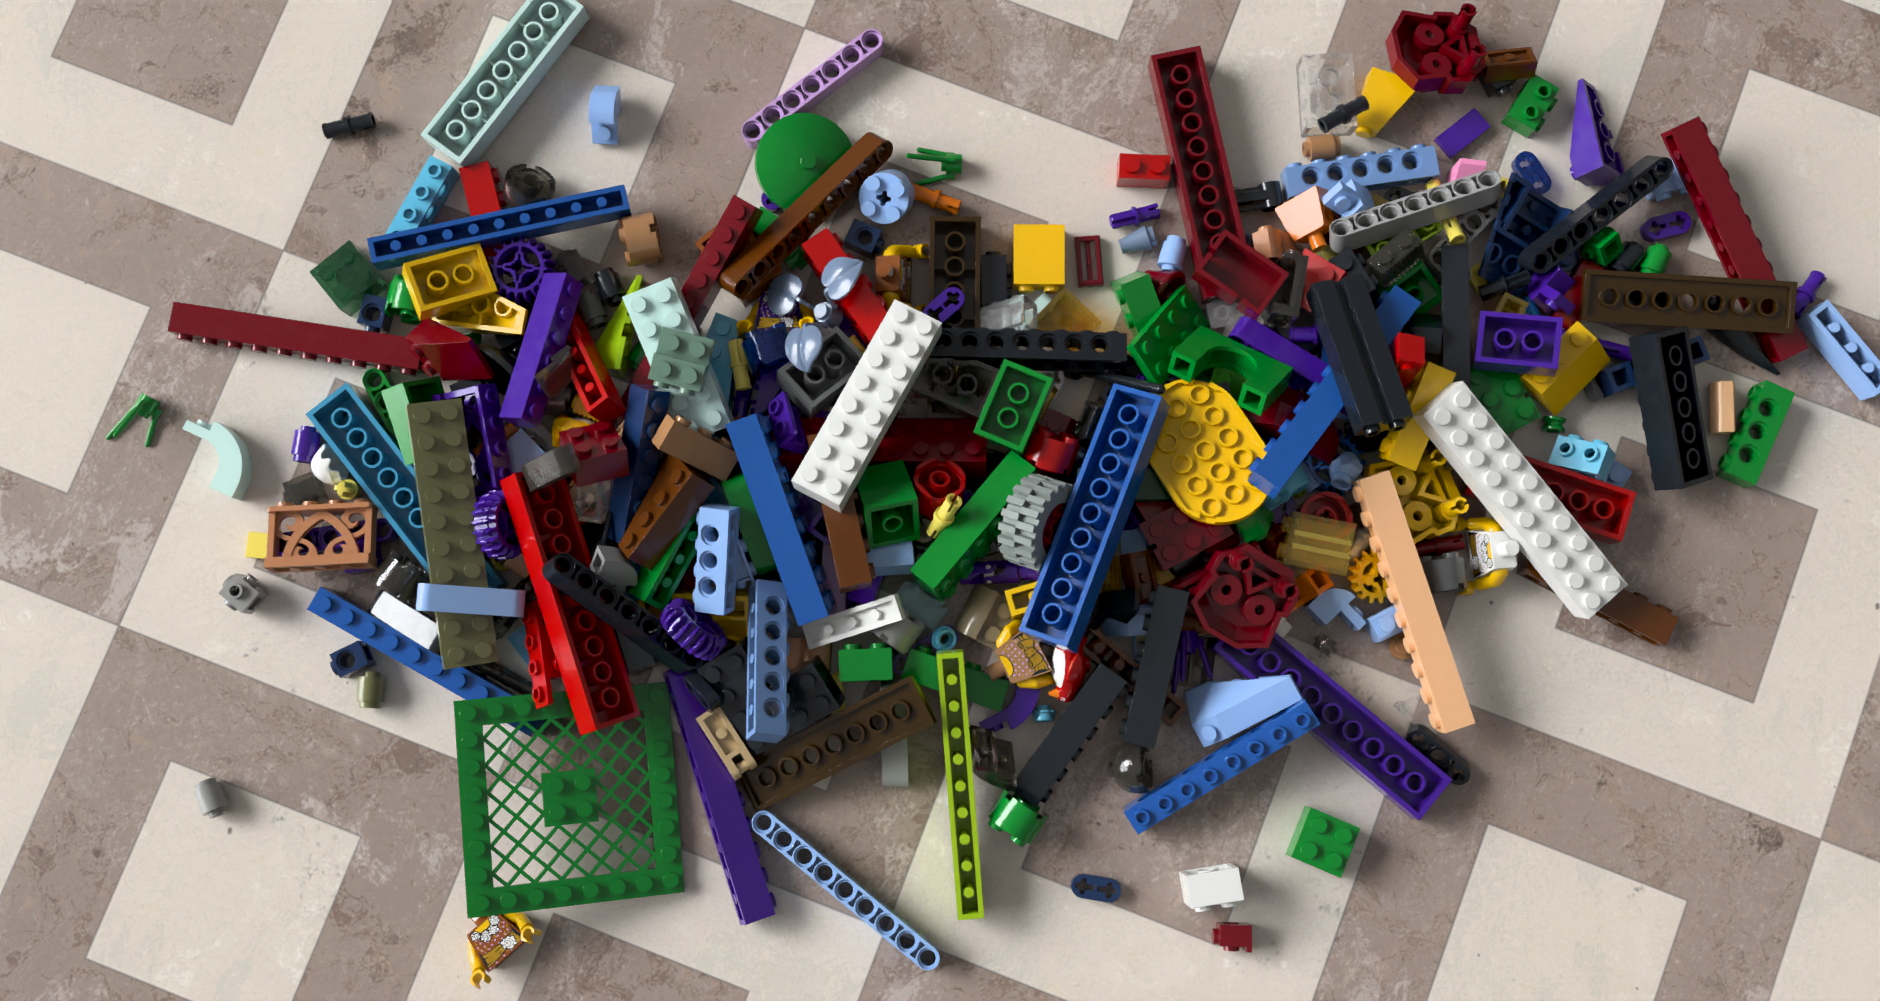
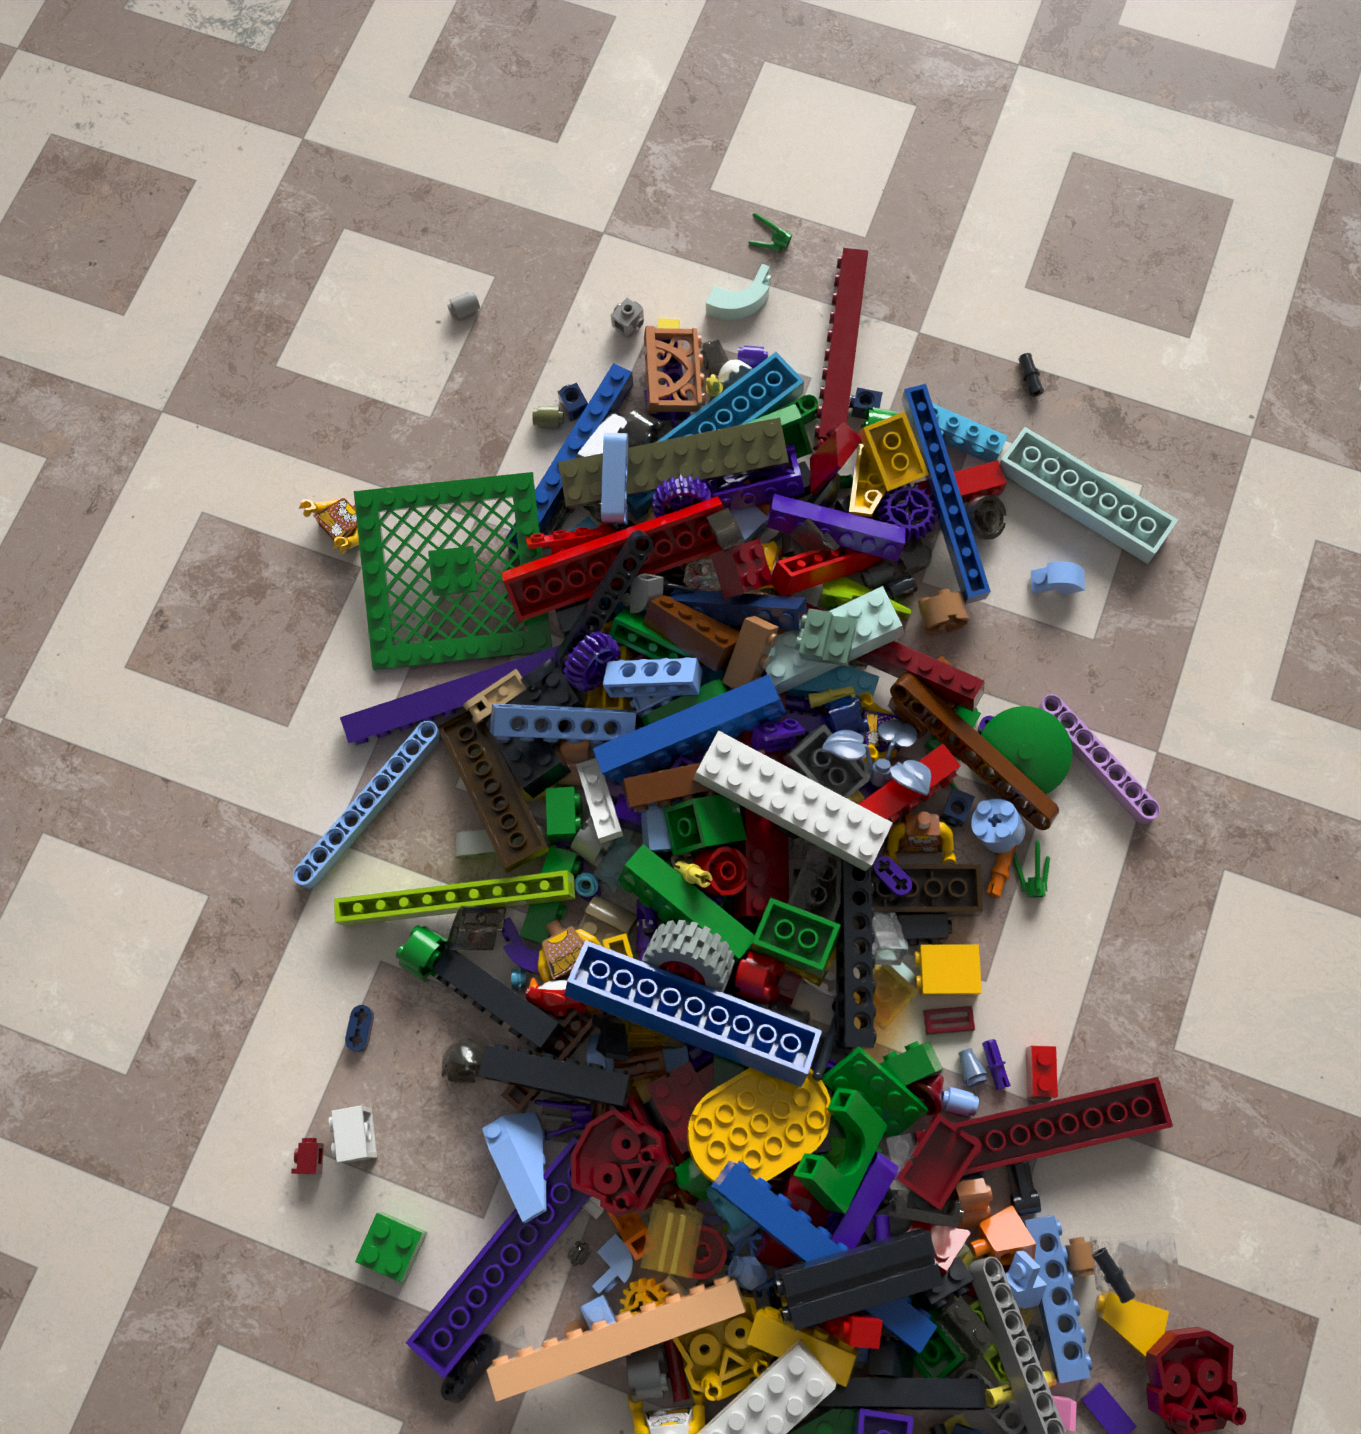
camera: 90 degrees right, 10 degrees down
clear green brick [310,240,390,317] -> none
blue brick [1124,697,1320,834] -> none

